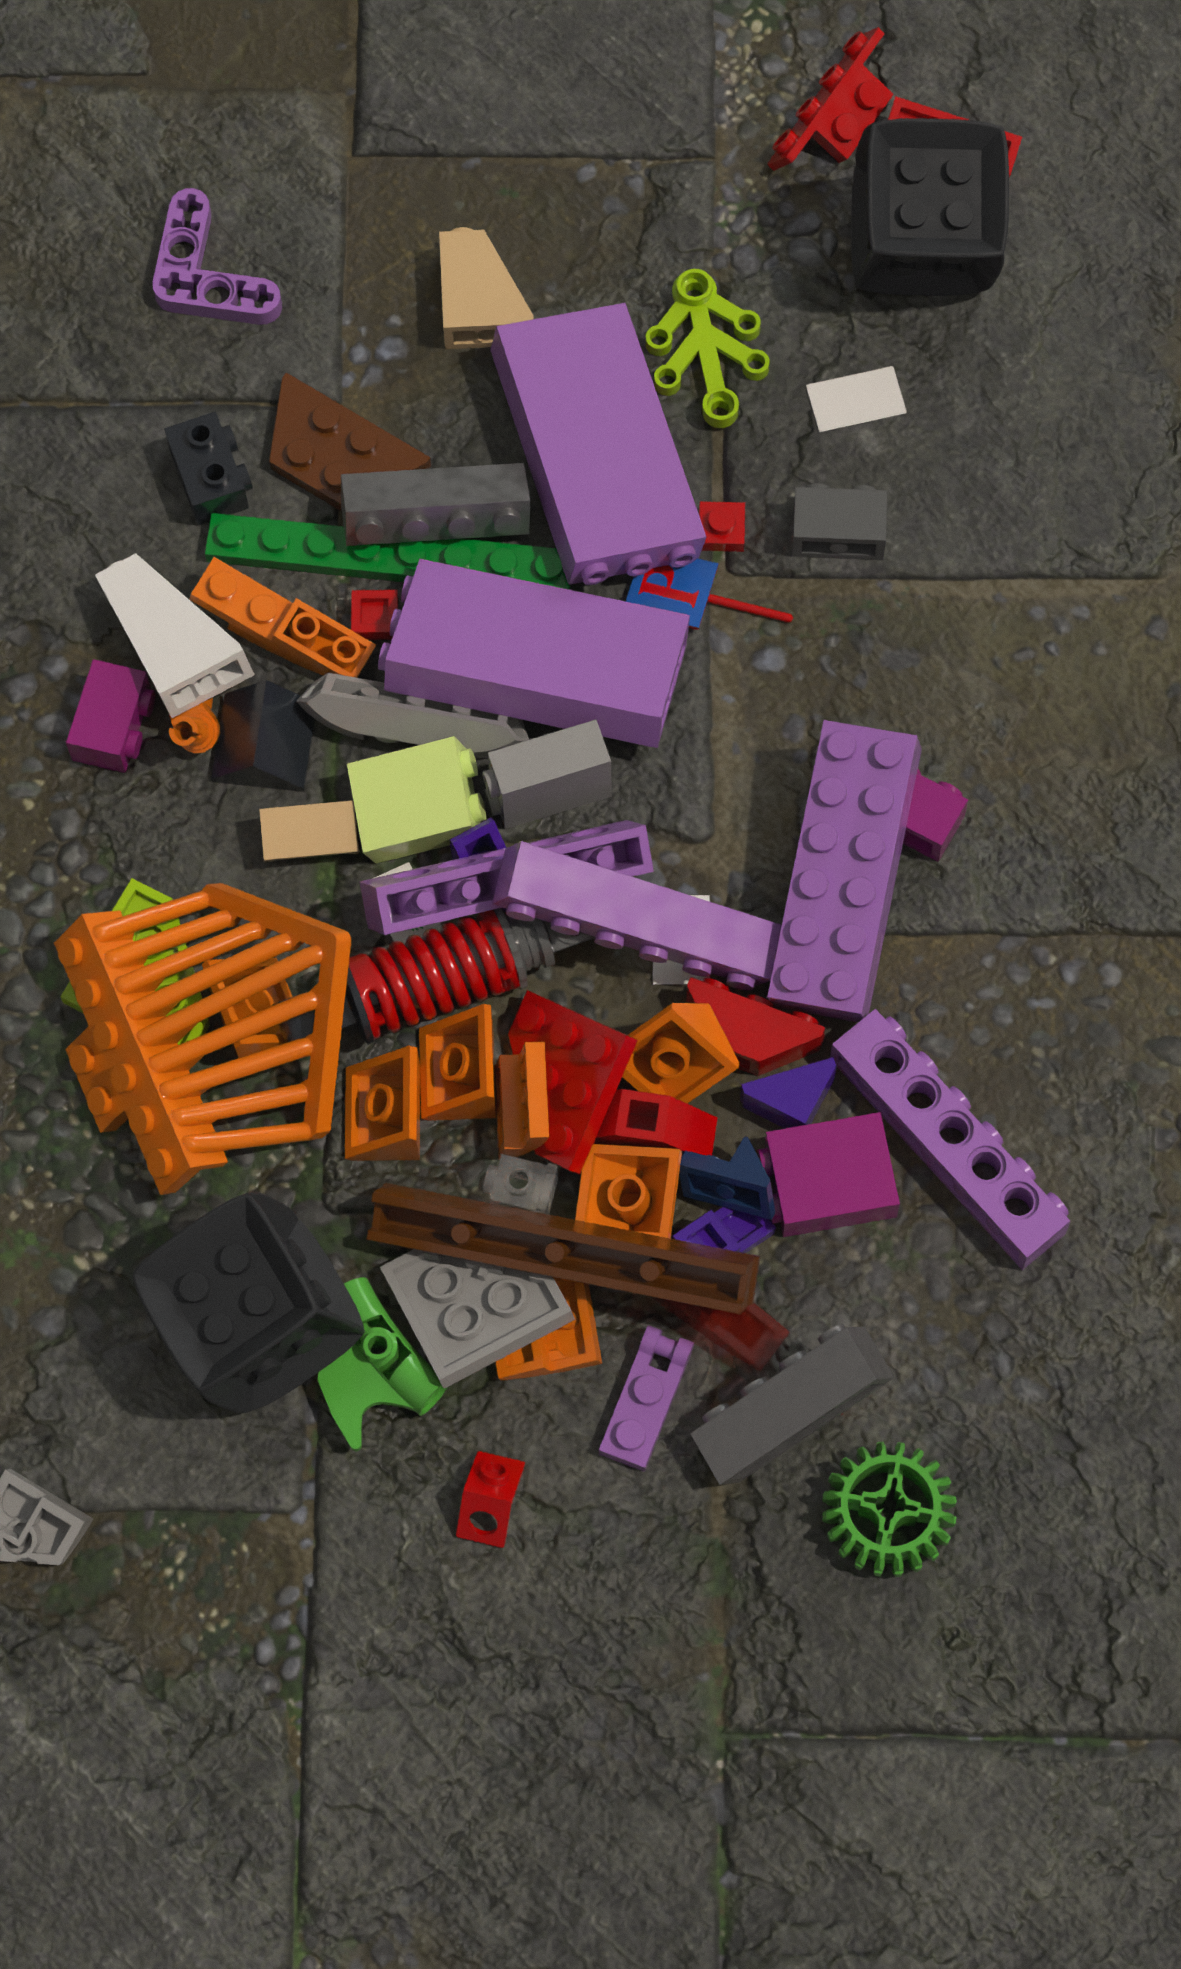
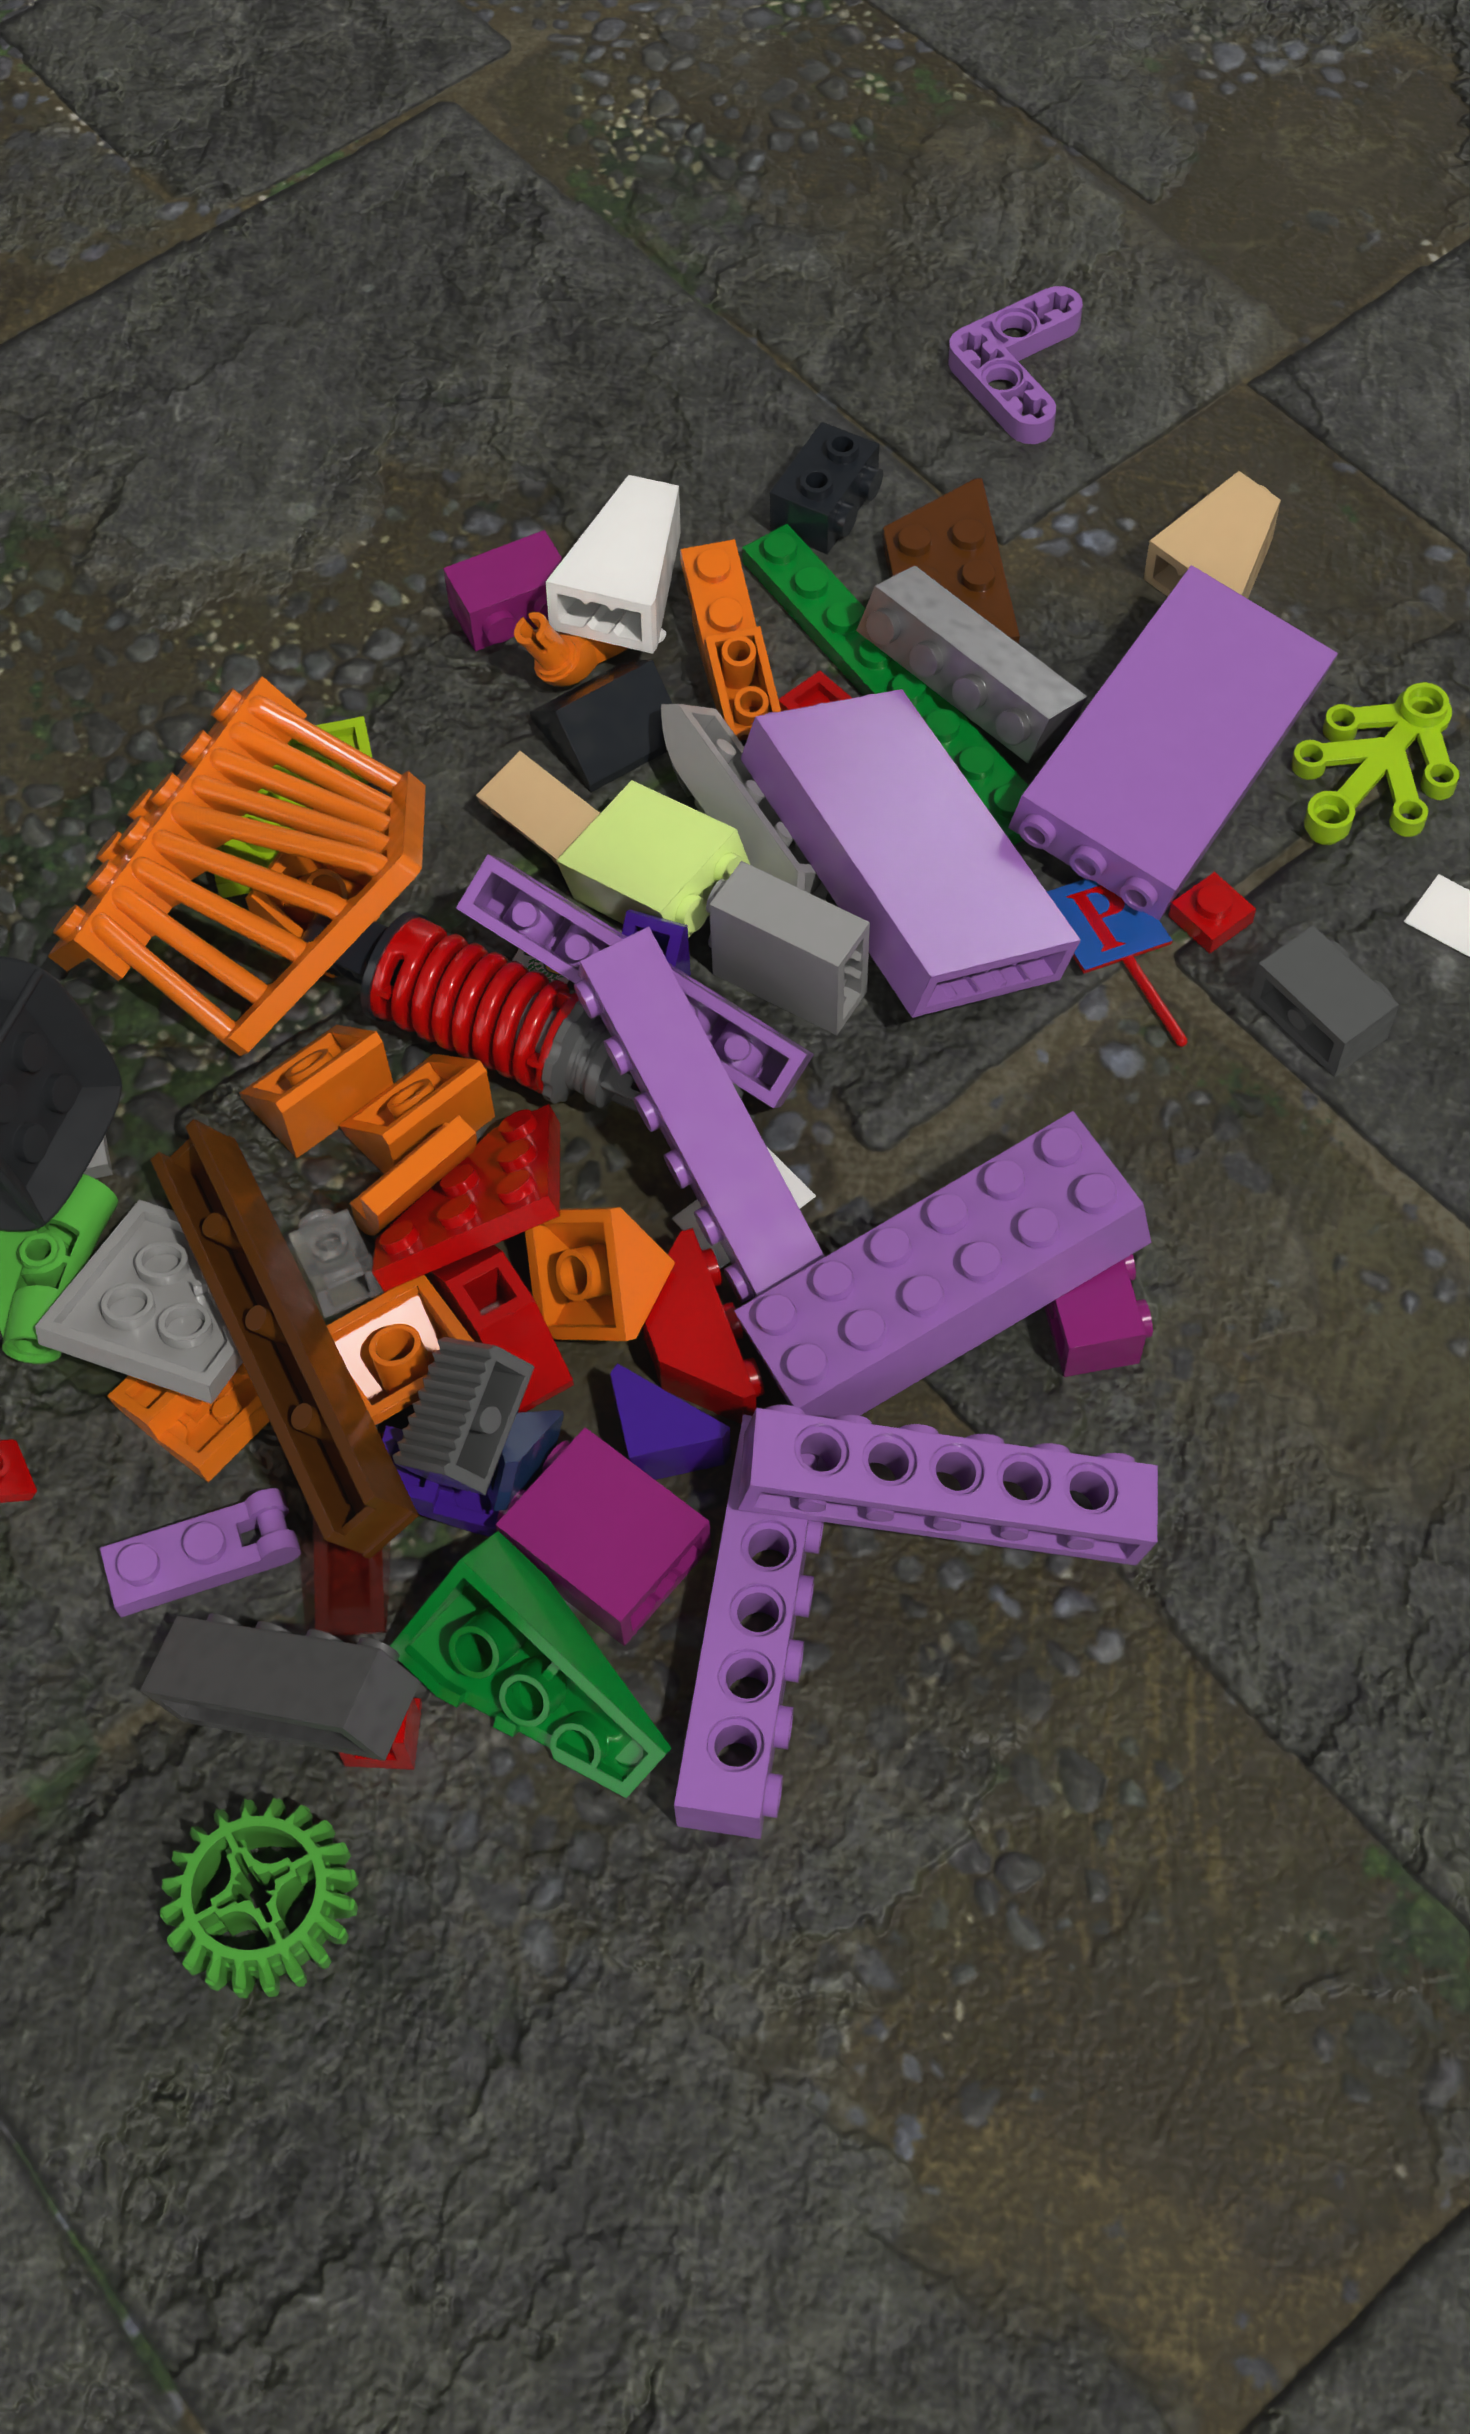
camera: 50 degrees right, 10 degrees down
none -> green wedge [390,1531,672,1798]
none -> dark grey brick [393,1337,535,1496]
none -> medium lavender brick [738,1405,1158,1565]

